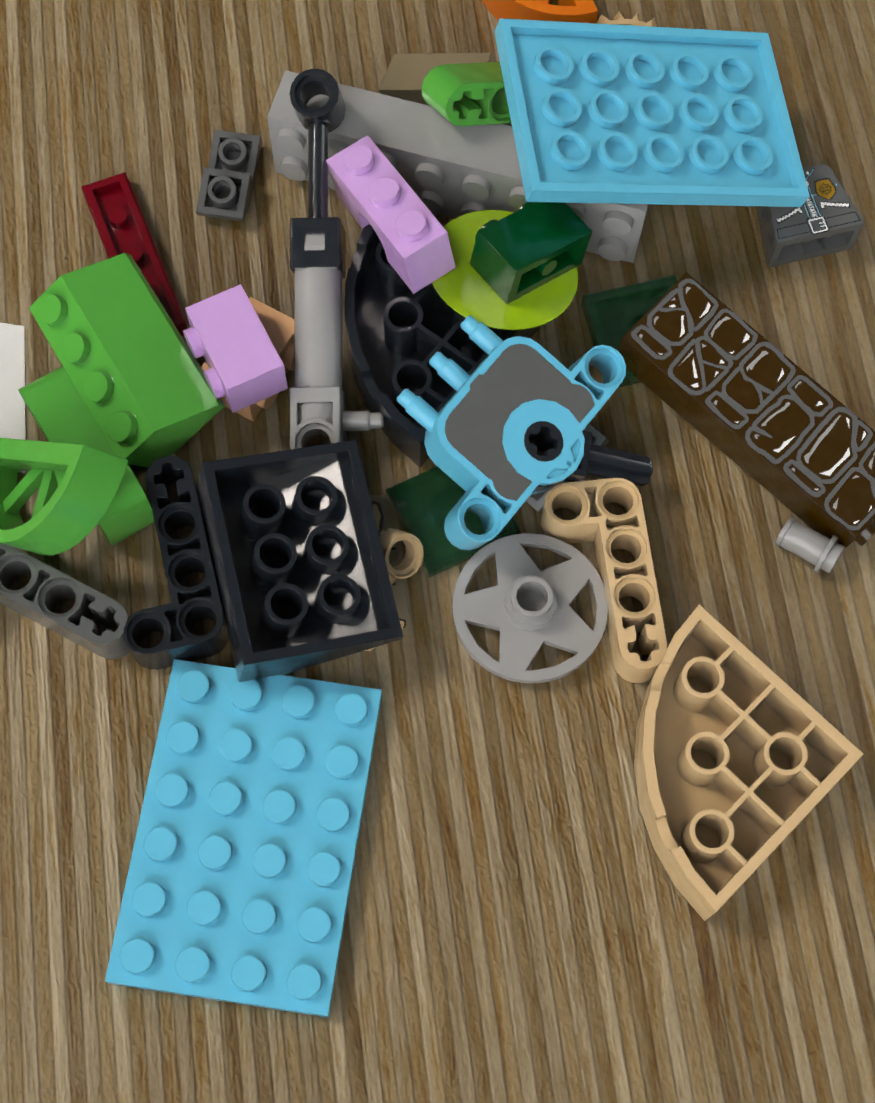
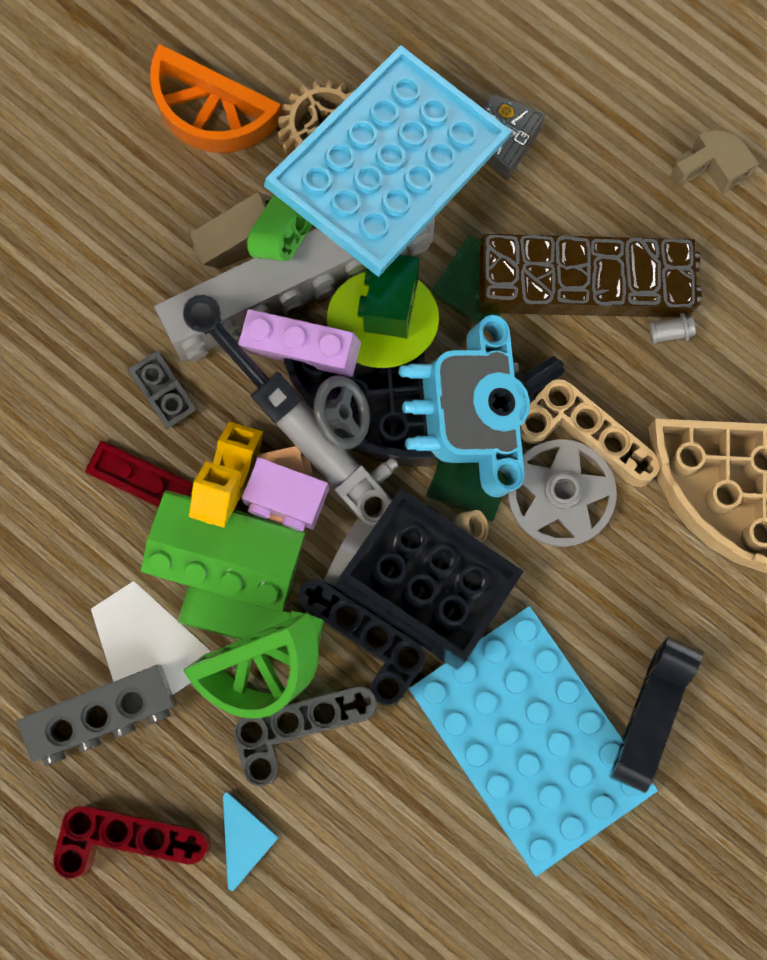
camera: 40 degrees left, 10 degrees up
none -> yellow arch [189,421,263,528]
none -> dark grey piece [314,376,370,449]
none -> black beam [610,636,704,793]

